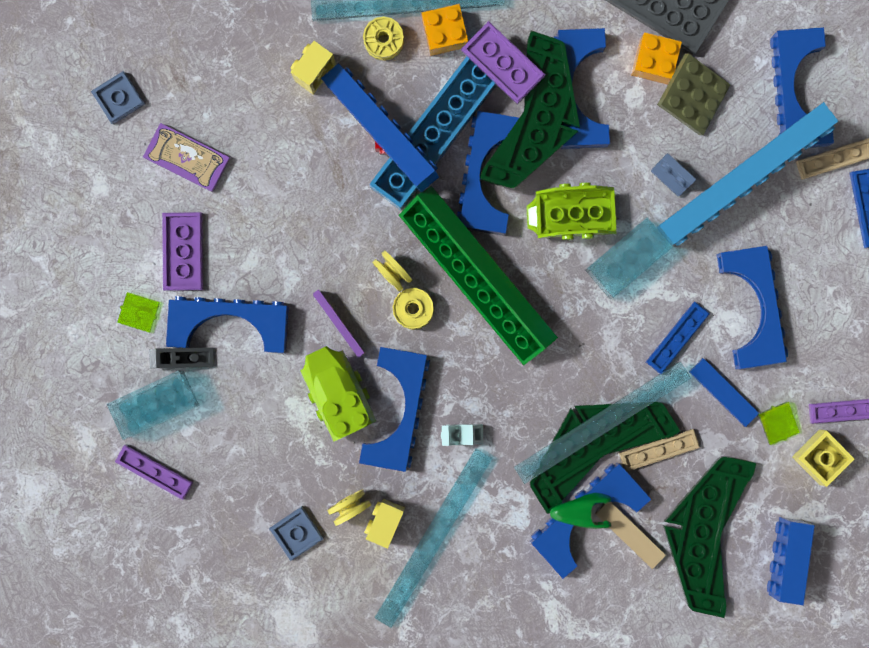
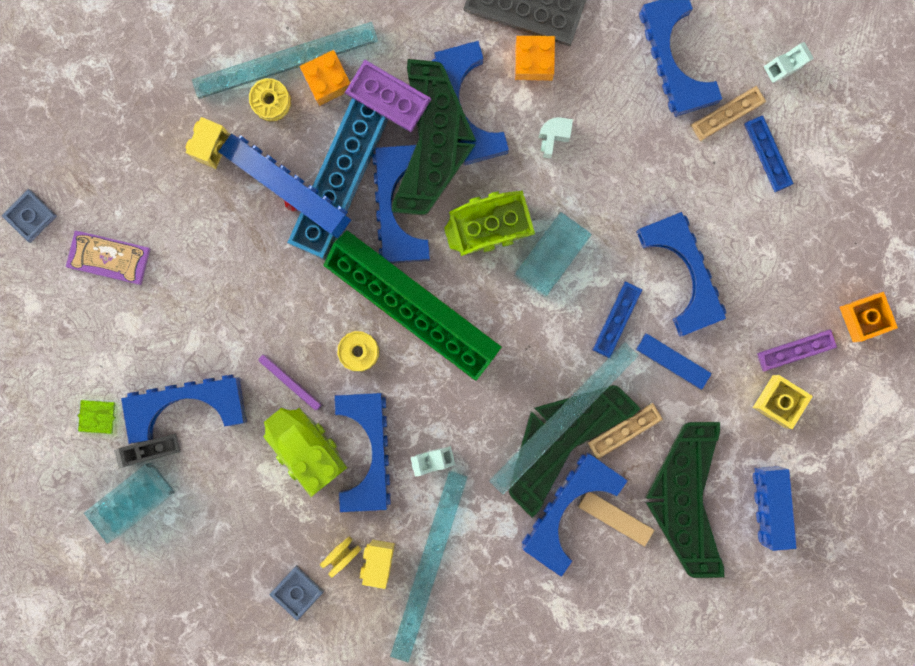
camera: 10 degrees left, 0 degrees up
medium lavender tile [115,445,194,500] -> none
medium lavender tile [162,212,203,291] -> none
light yellow wheel [372,250,412,292] -> none
green animal [550,493,611,529] -> none
sand blue bracket [651,153,696,197] -> none
olive plate [657,54,730,135] -> none
dark azure brick [657,102,838,246] -> none
clear neon green piece [758,401,800,445] -> none
none -> light aqua brick [538,117,573,158]

